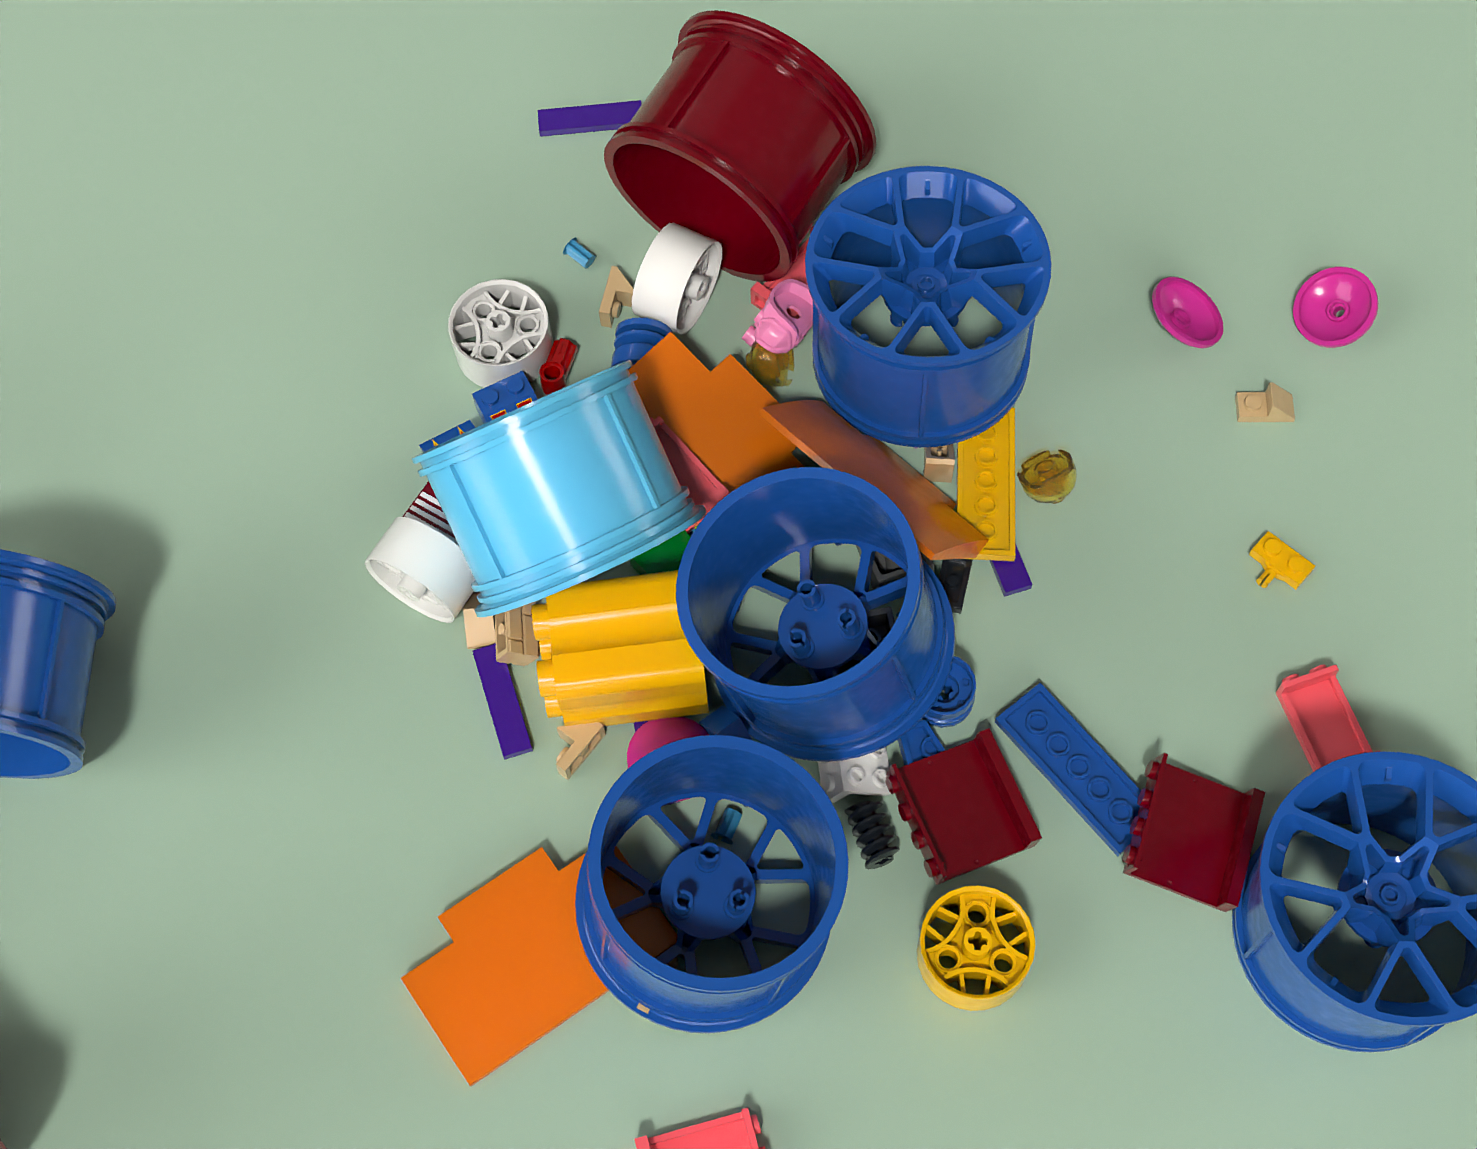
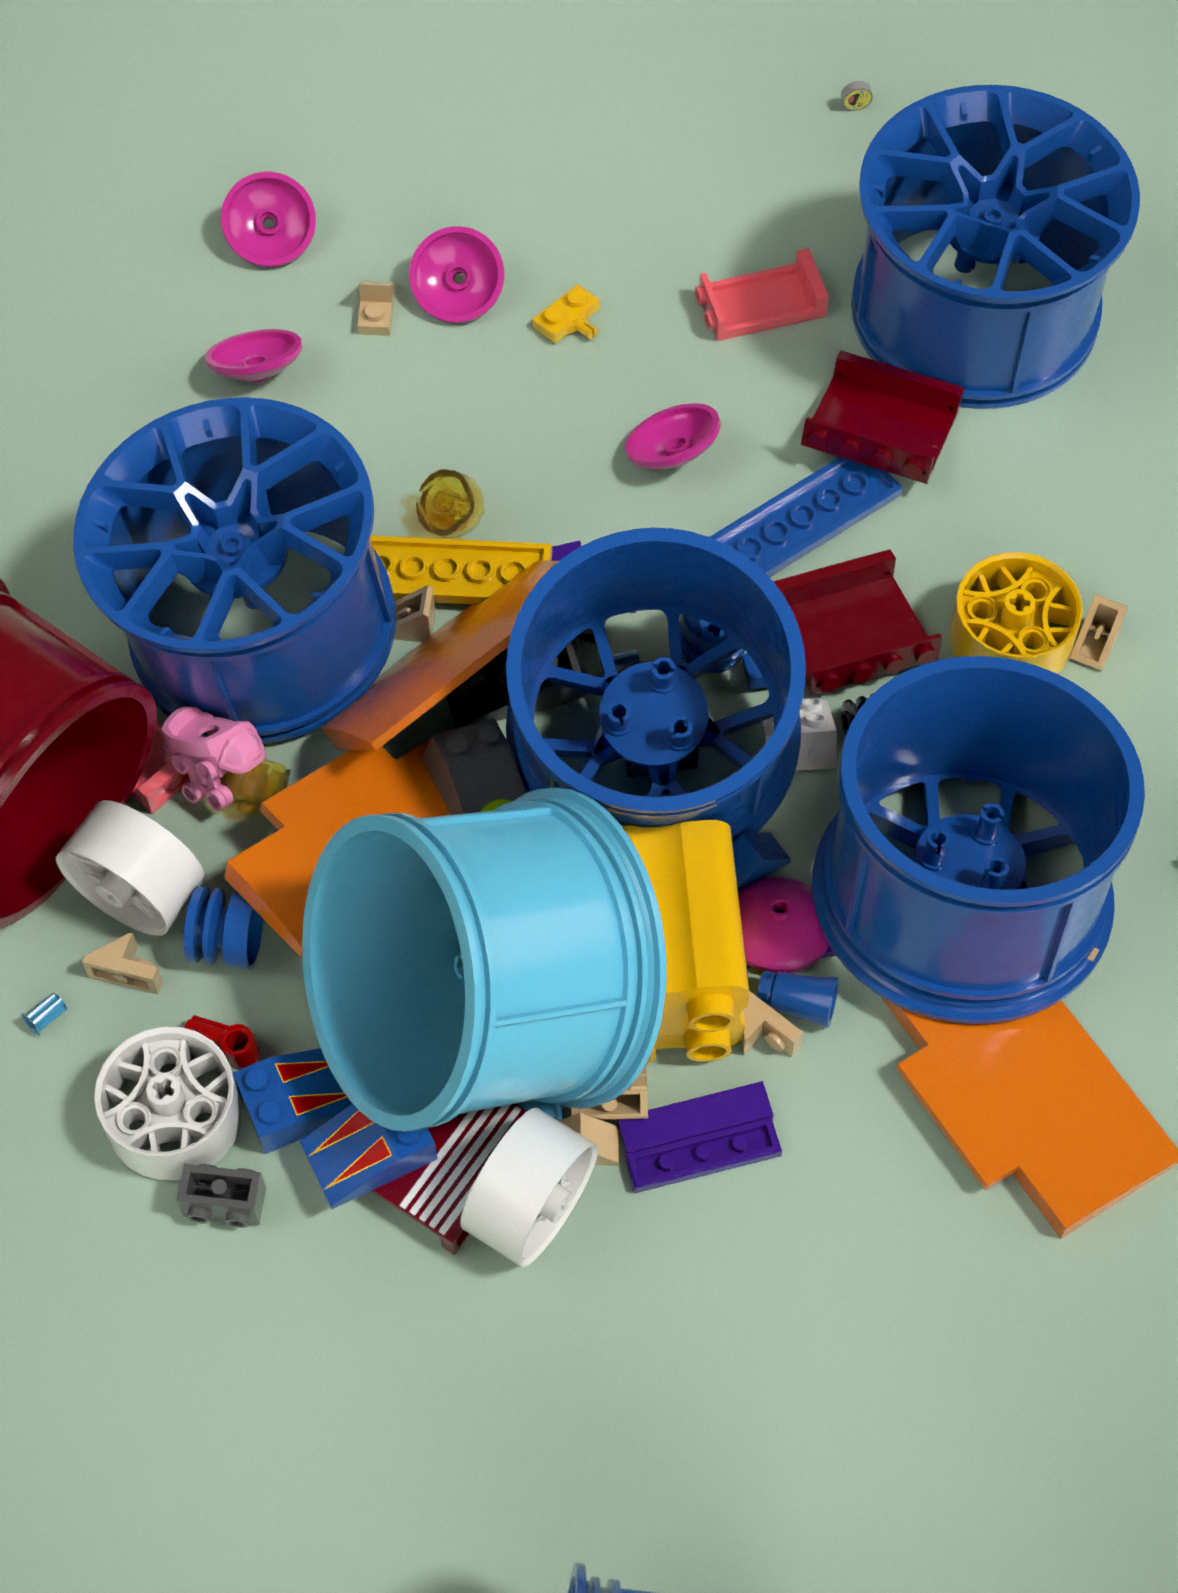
camera: 90 degrees left, 5 degrees down
none -> dark grey brick [177,1164,266,1228]
none -> dark pink dish [409,226,505,323]
none -> dark purple tile [624,1117,782,1194]
none -> dark pink dish [625,403,721,470]
none -> blue plant [757,970,839,1028]
none -> tan slope [1070,594,1128,671]

